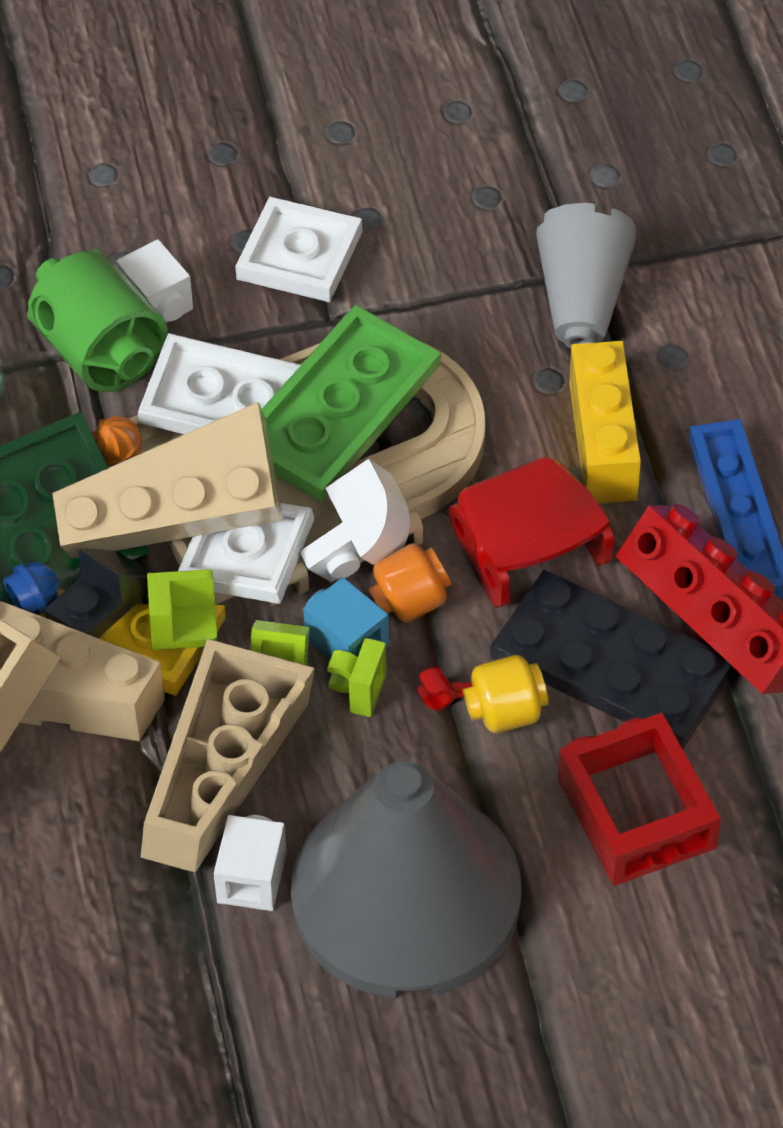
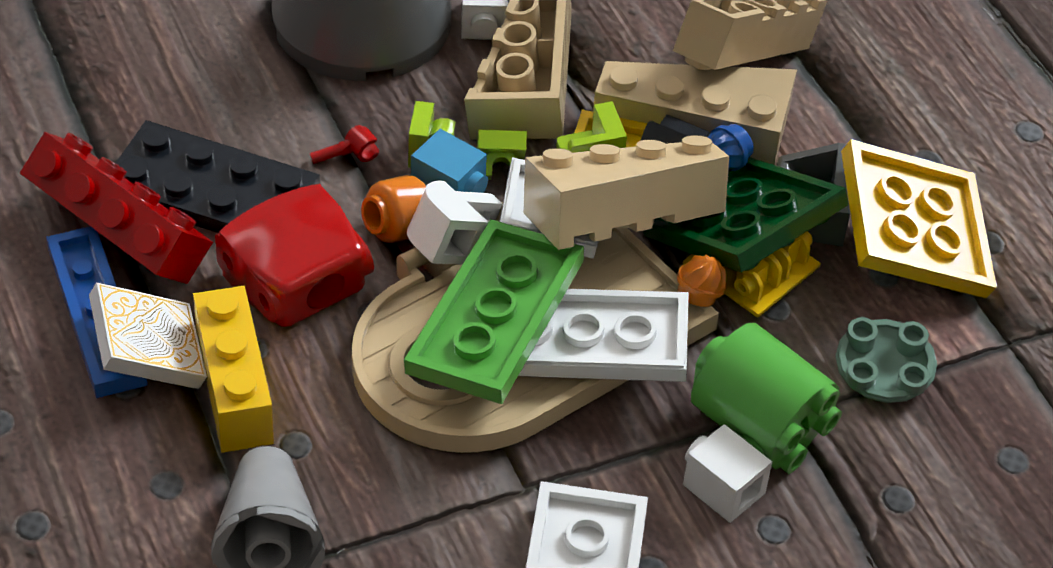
camera: 165 degrees right, 5 degrees down
yellow head [463,655,549,734] -> none
red window [558,713,721,886] -> none
none -> tile [89,282,207,389]

